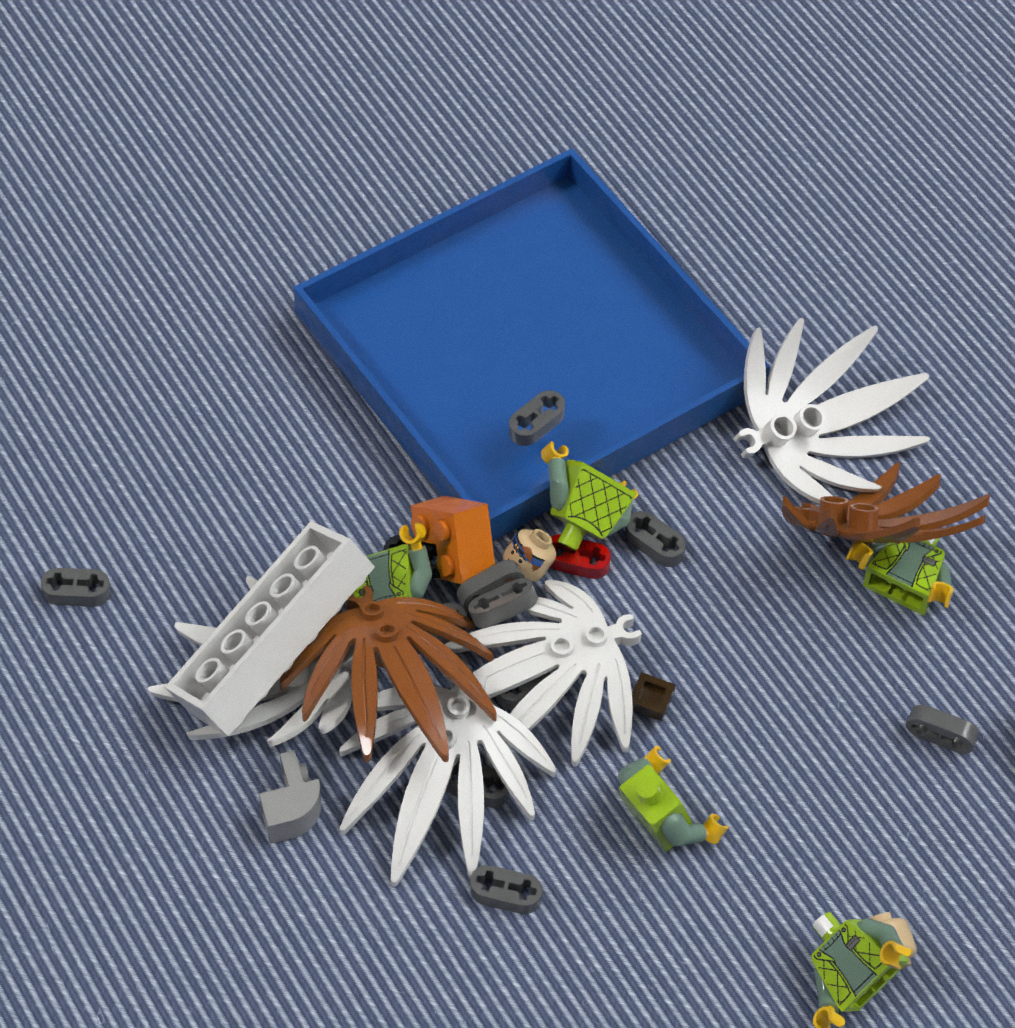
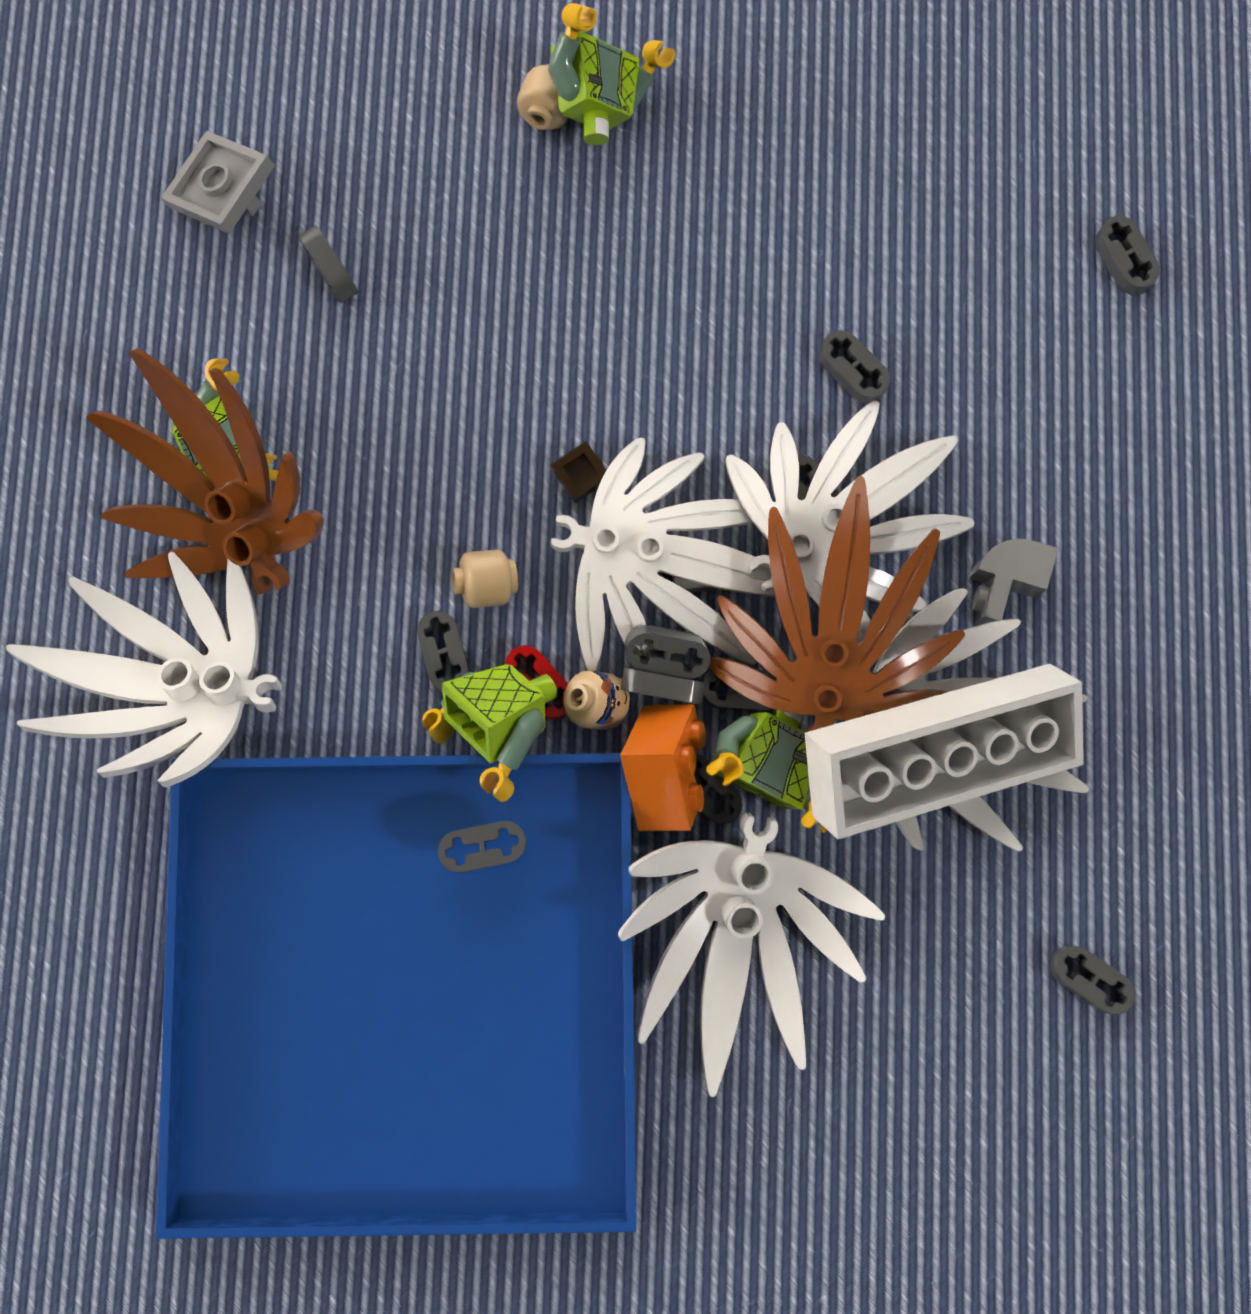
camera: 145 degrees left, 25 degrees up
torso [618,746,729,852] -> none
none -> tan head [451,550,518,608]
none -> white plant [618,812,885,1097]

